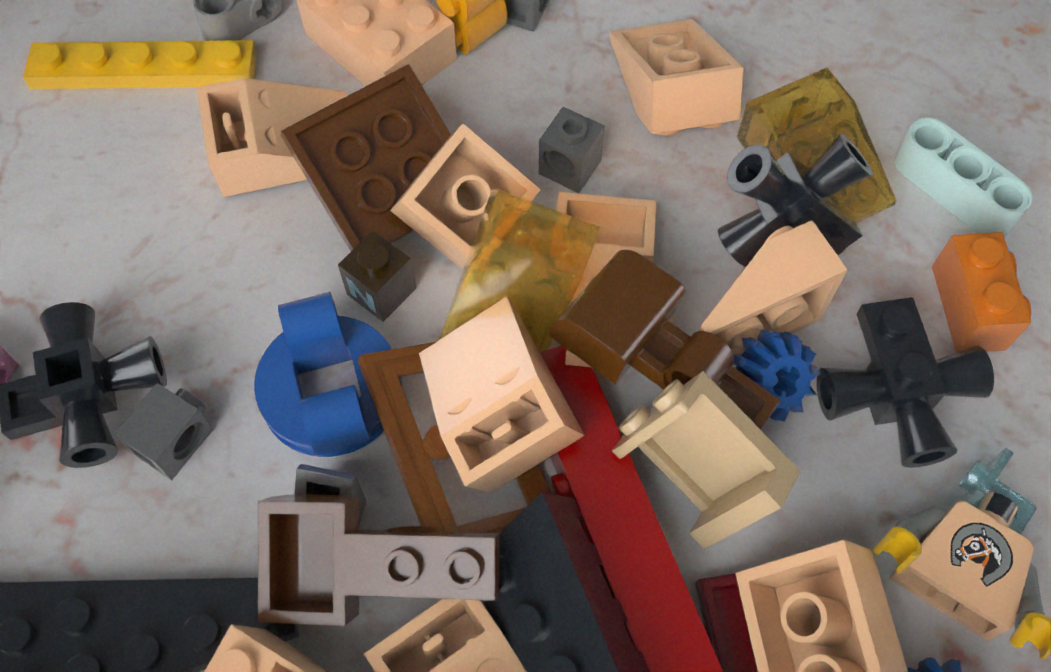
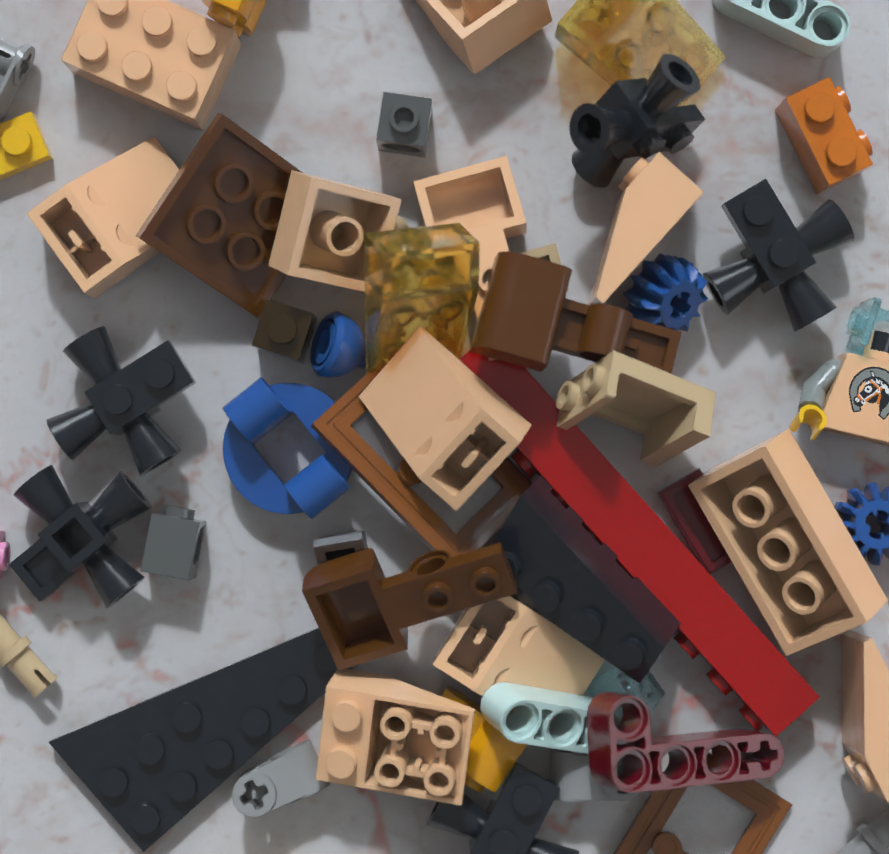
camera: 20 degrees left, 25 degrees up
none -> black brick [47,326,196,476]
none -> blue brick [310,311,373,378]

